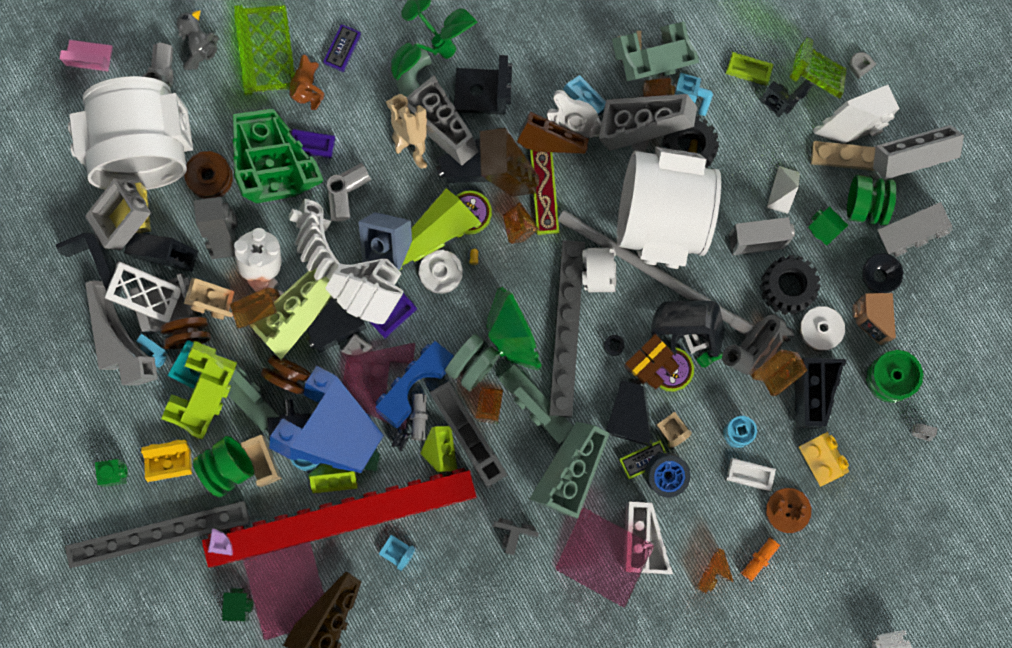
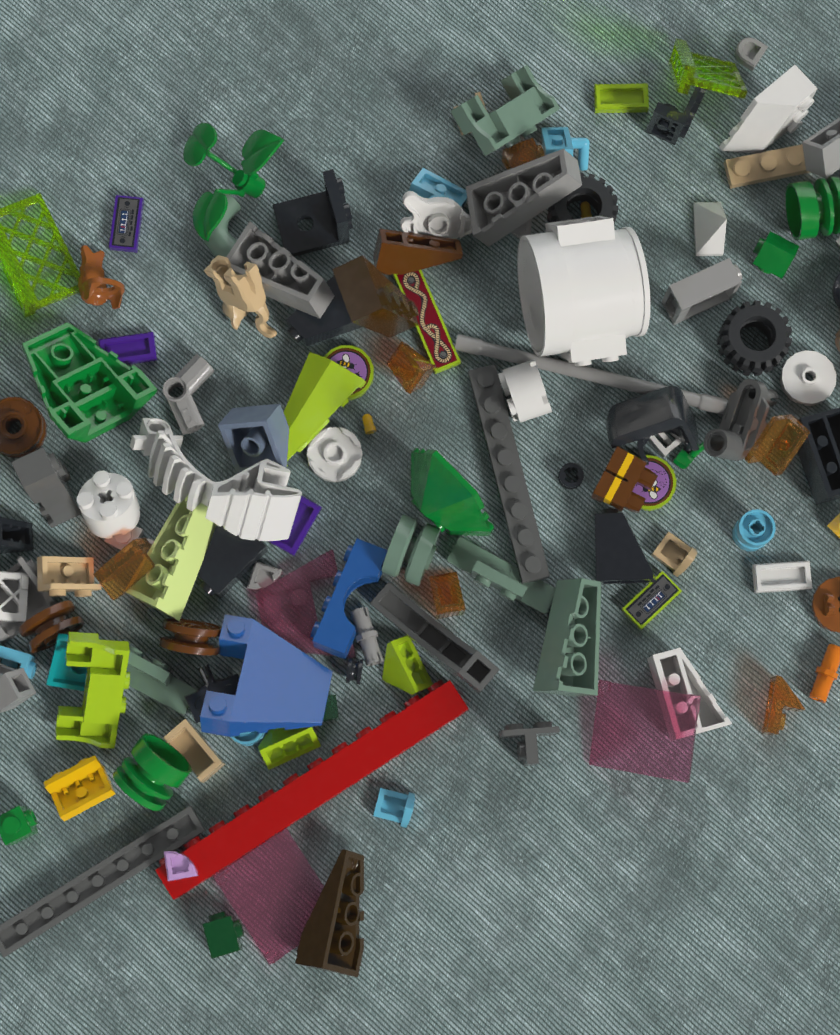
camera: 20 degrees left, 0 degrees up
wheel [645,452,690,498] -> none

